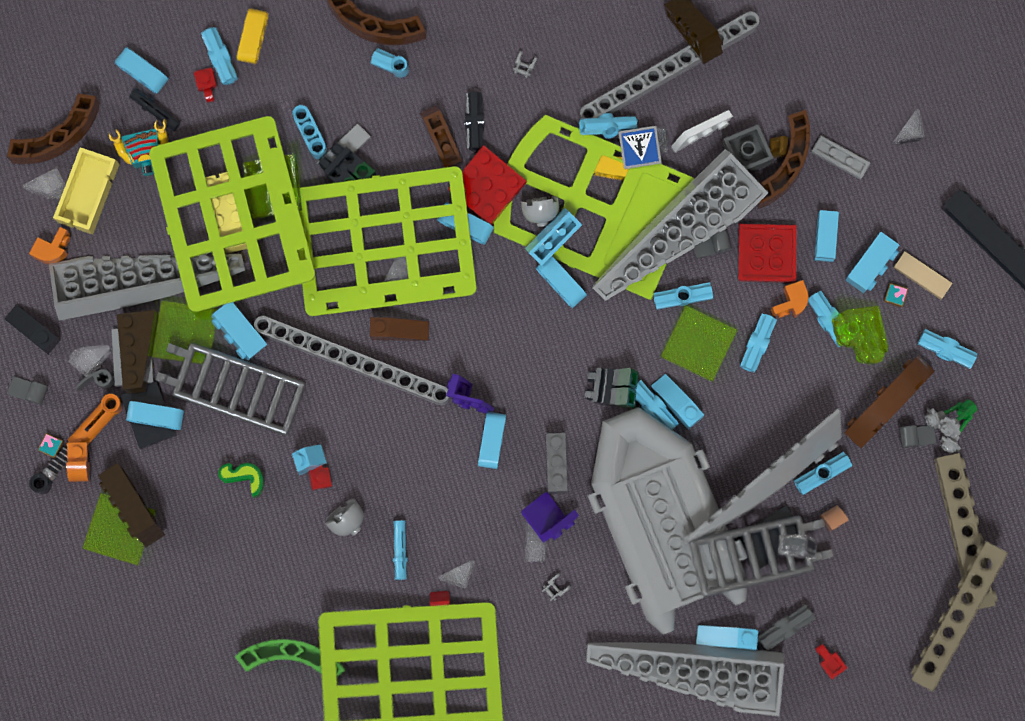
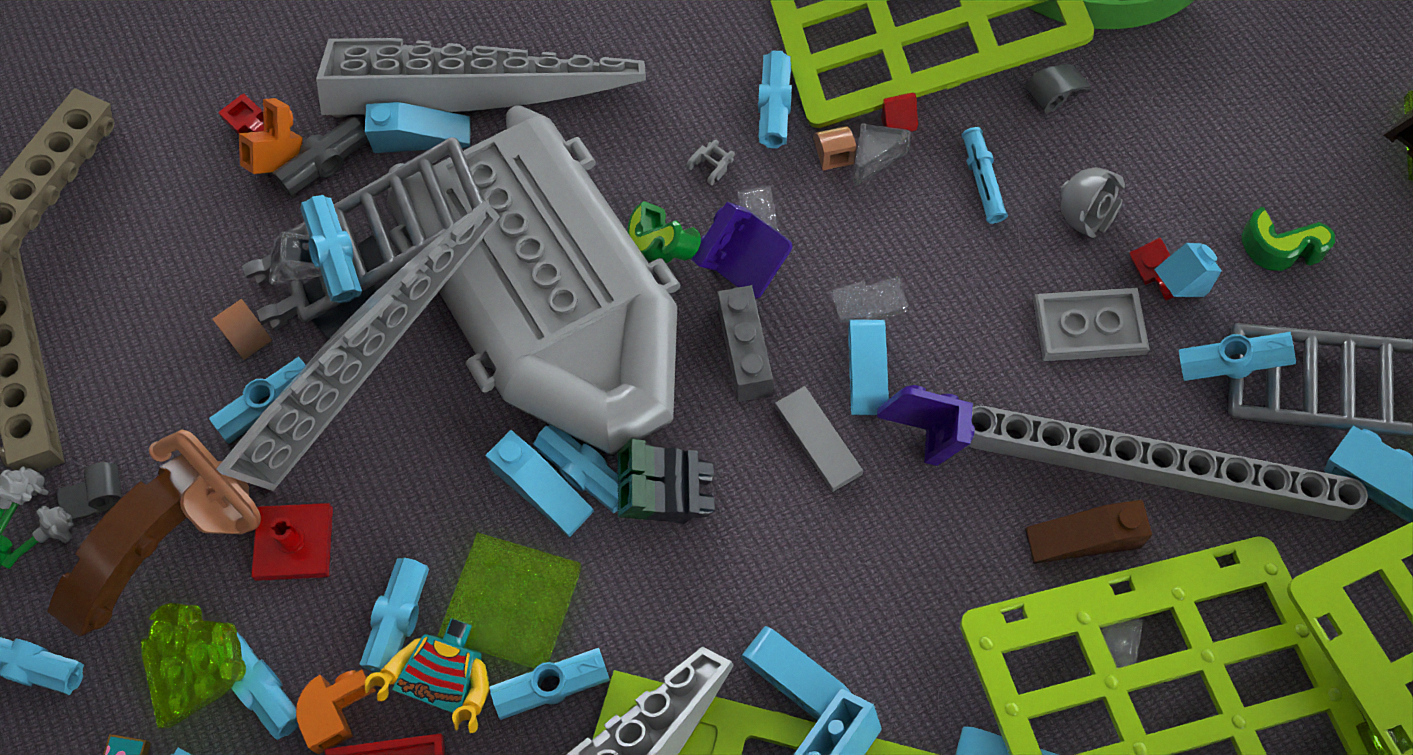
camera: 170 degrees right, 15 degrees down
none -> nougat piece [149,430,261,535]
none -> orange brick [239,98,303,174]
none -> red tile [251,503,333,581]
none -> medium azure piece [300,195,362,303]
none -> torso [365,618,490,733]
none -> green animal [628,201,701,263]
none -> medium azure piece [758,51,792,148]
none -> light grey tile [775,386,863,492]
none -> nougat brick [813,126,857,170]
none -> clear slope [831,276,910,323]
none -> dark grey panel [1025,64,1091,113]
none -> light grey tile [1033,288,1150,361]
none -> medium azure piece [1179,332,1296,381]

